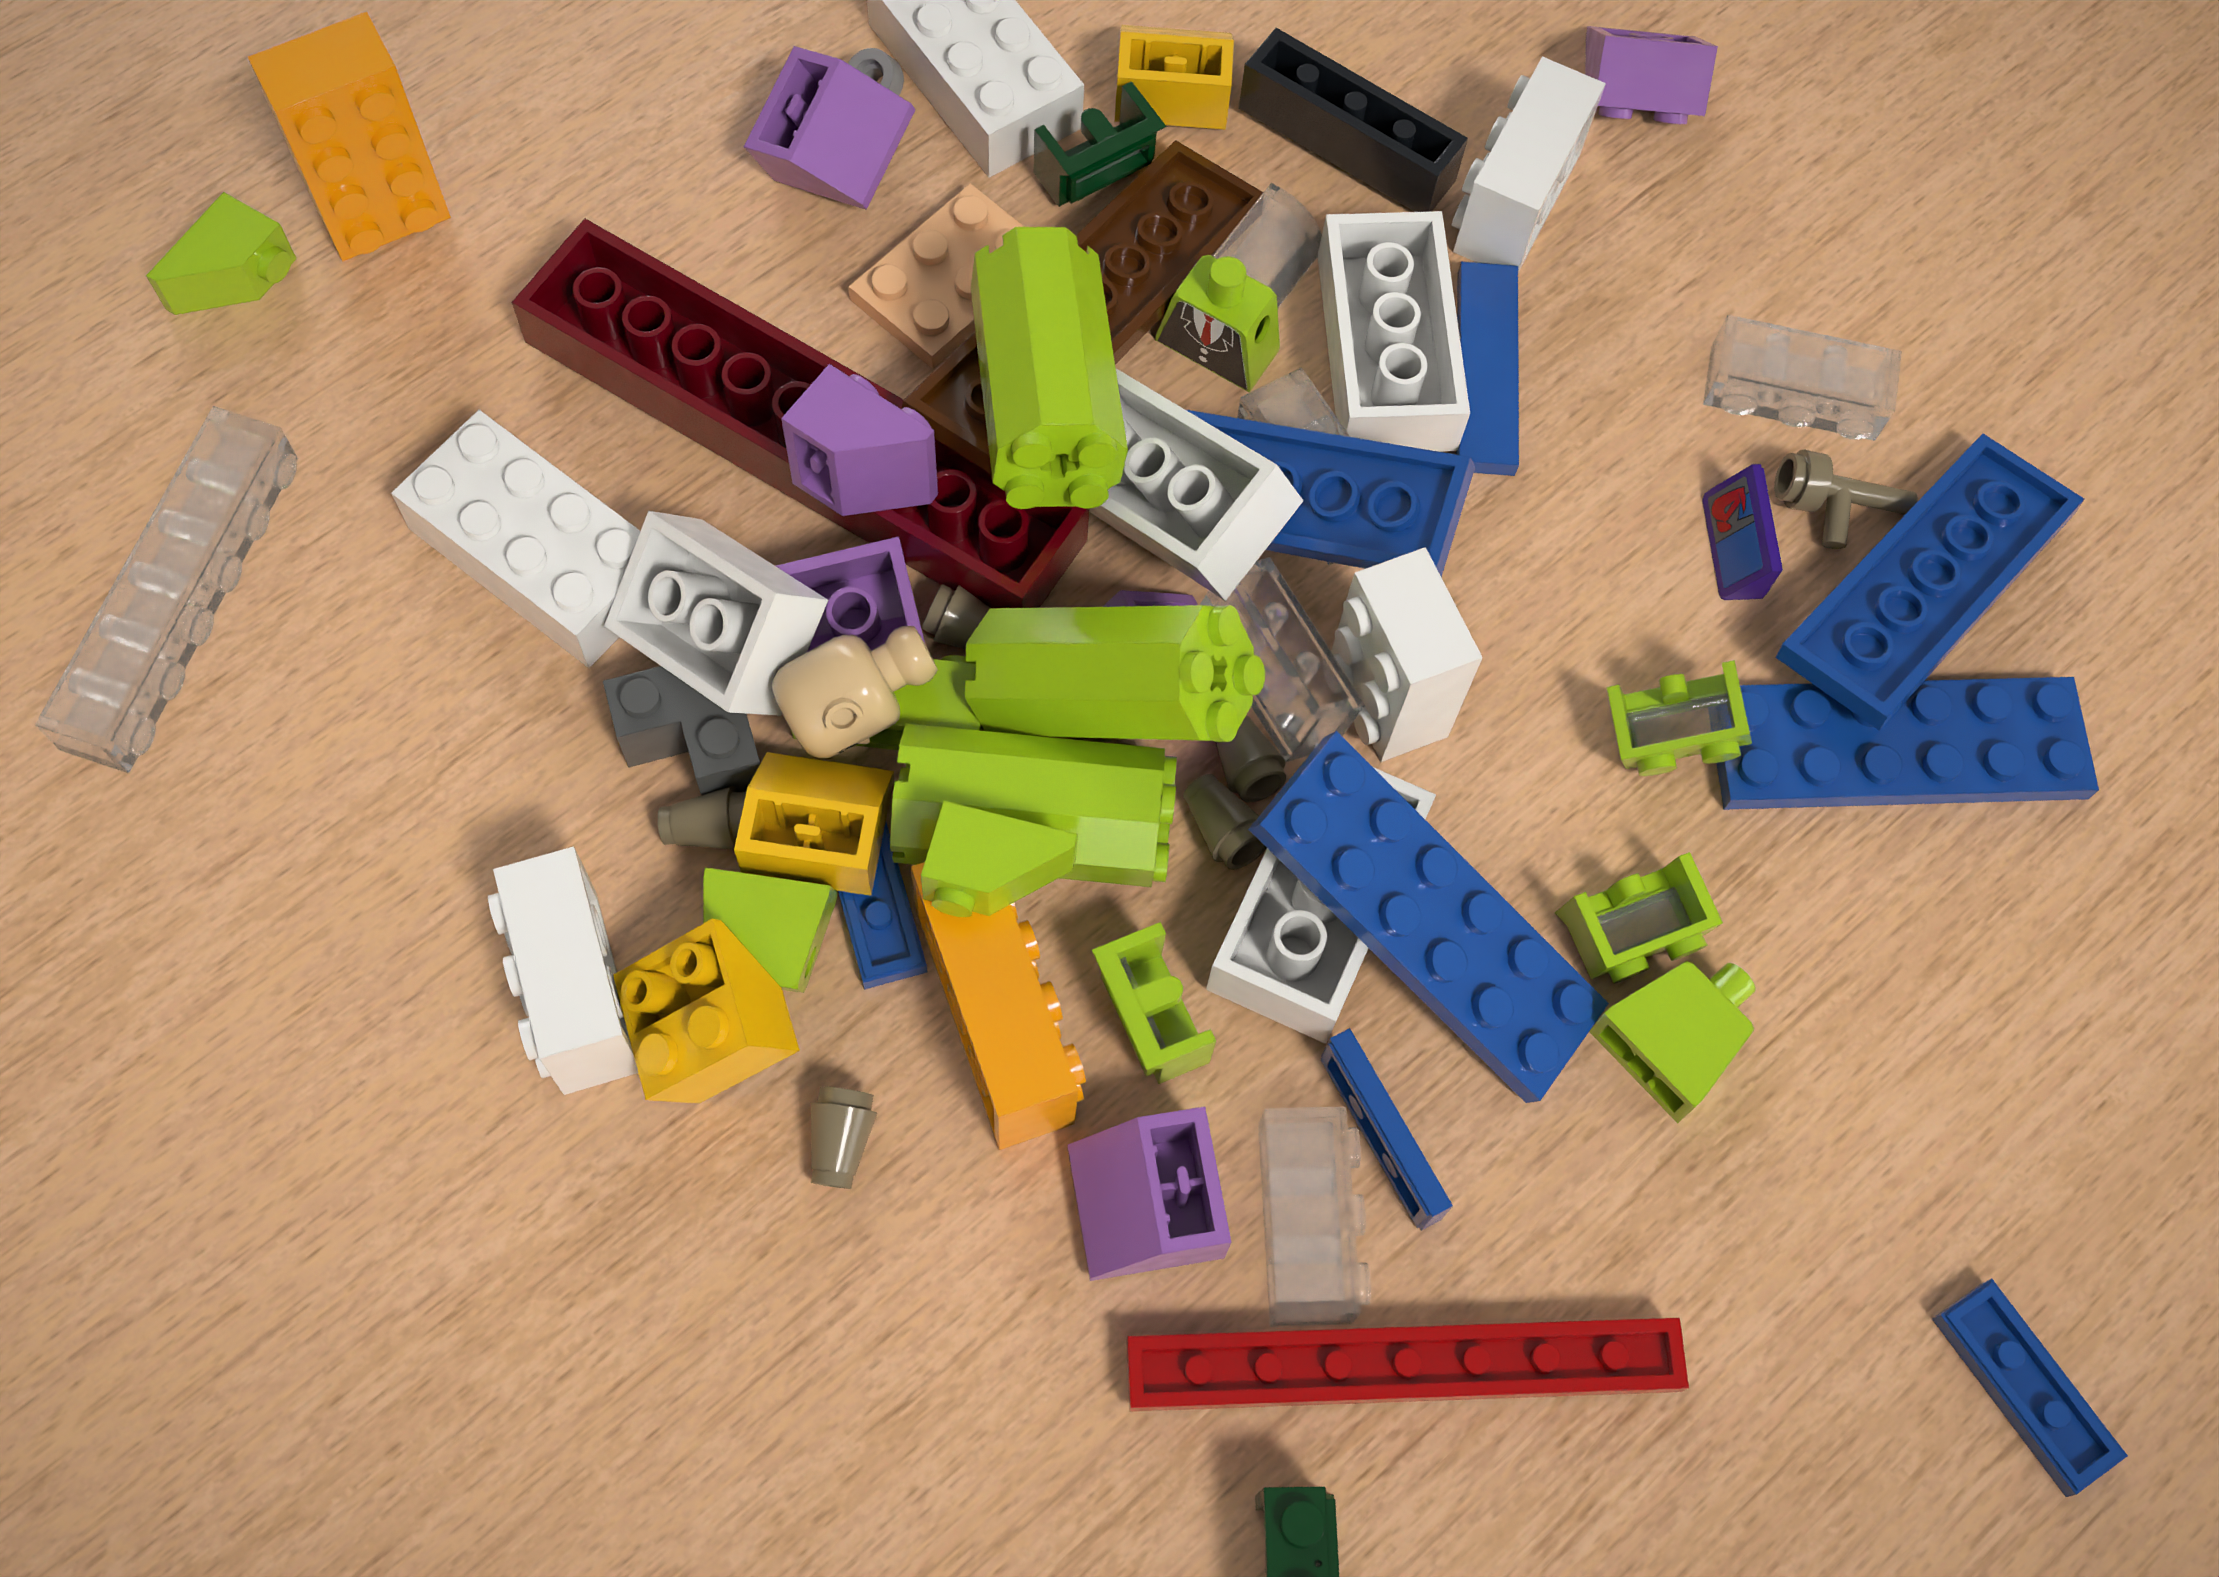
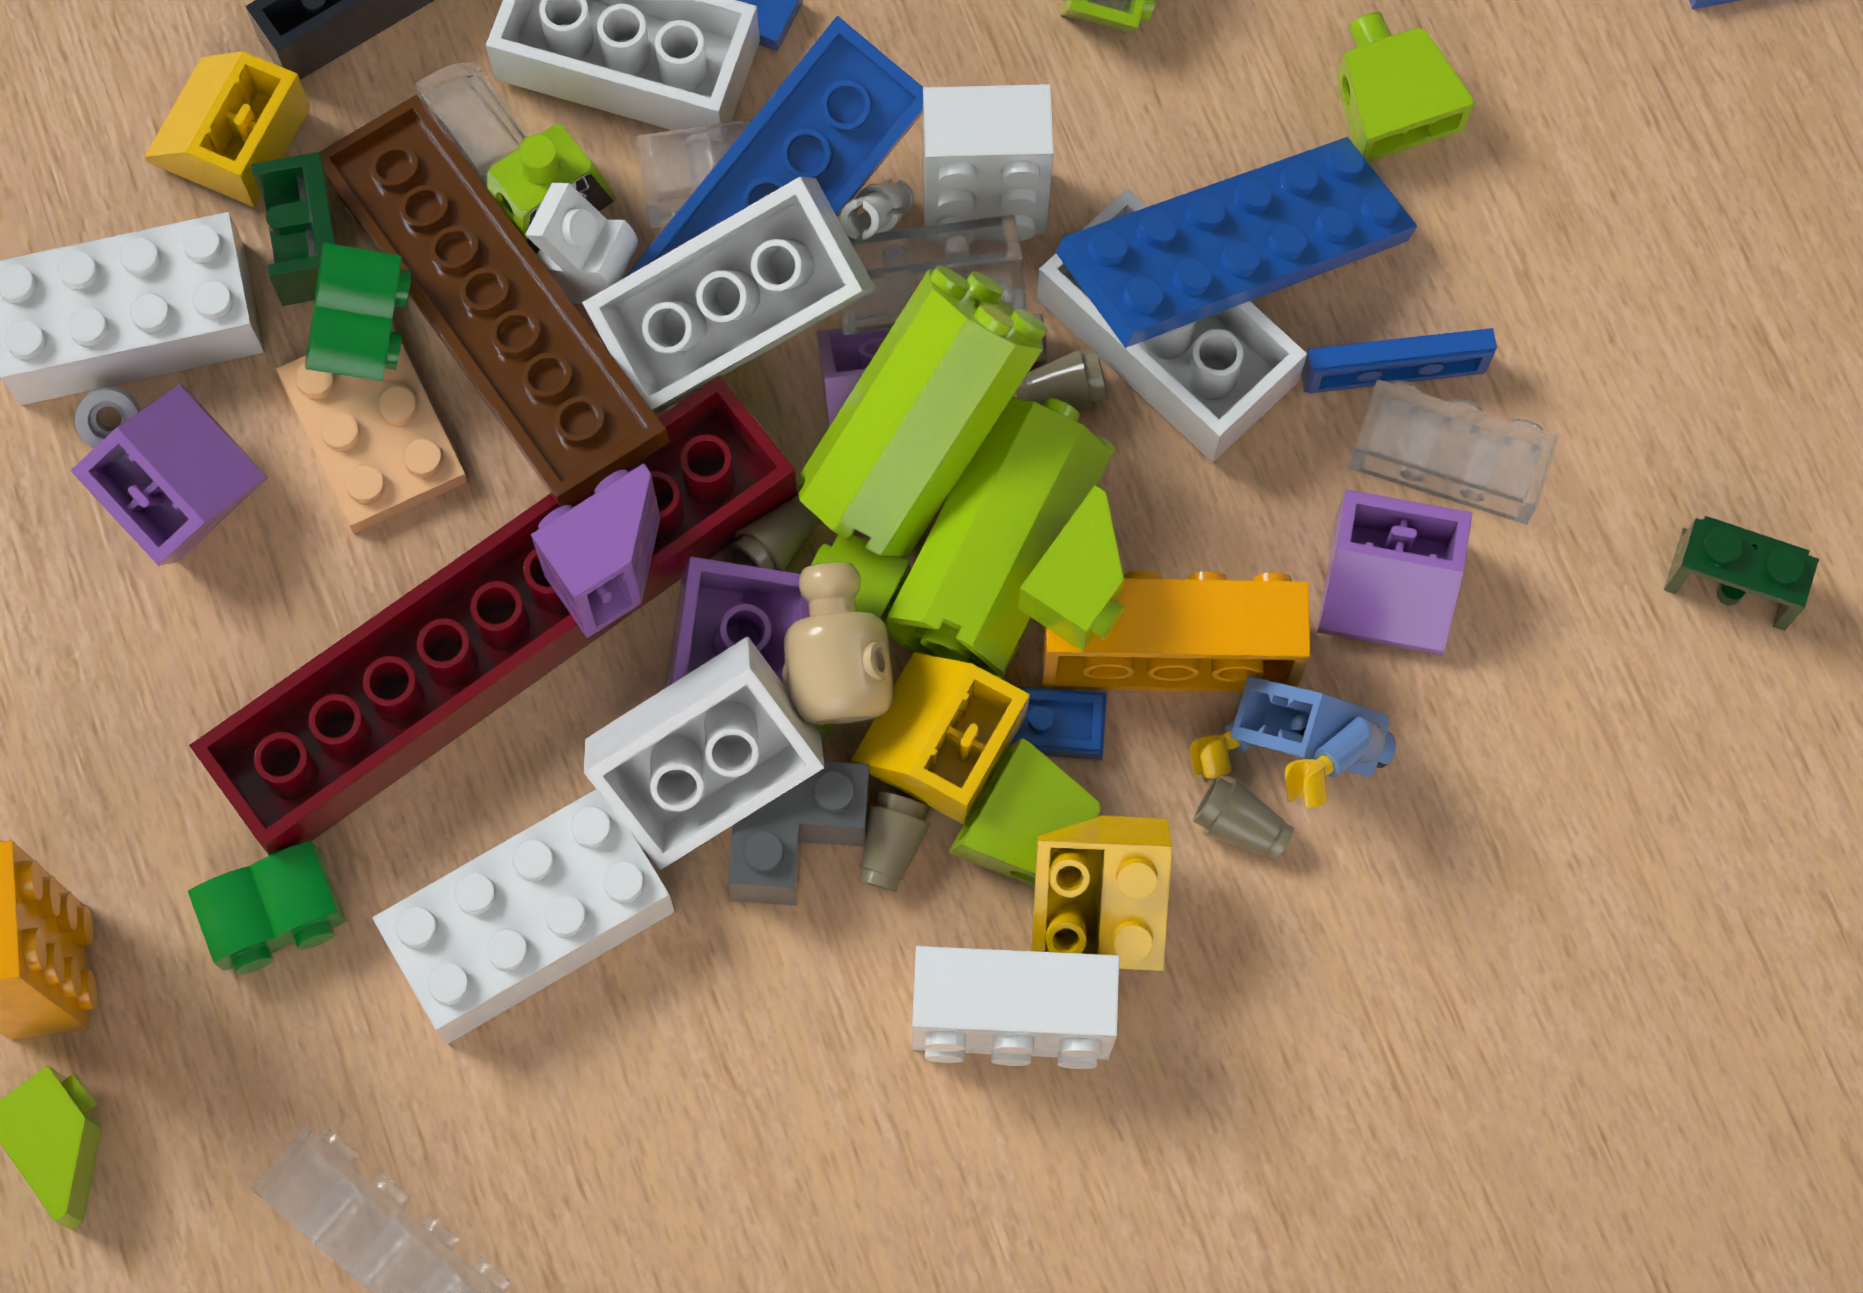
camera: 65 degrees left, 5 degrees up
lime brick [971,227,1128,509] -> none
lime window [1092,922,1216,1084] -> none
red plate [1126,1318,1689,1412] -> none
lime window [1555,852,1723,984] -> none
none -> green brick [188,841,347,975]
none -> green brick [305,243,411,381]
none -> white brick [525,183,638,304]
none -> white pin [840,178,914,240]
none -> medium blue torso [1190,676,1396,808]

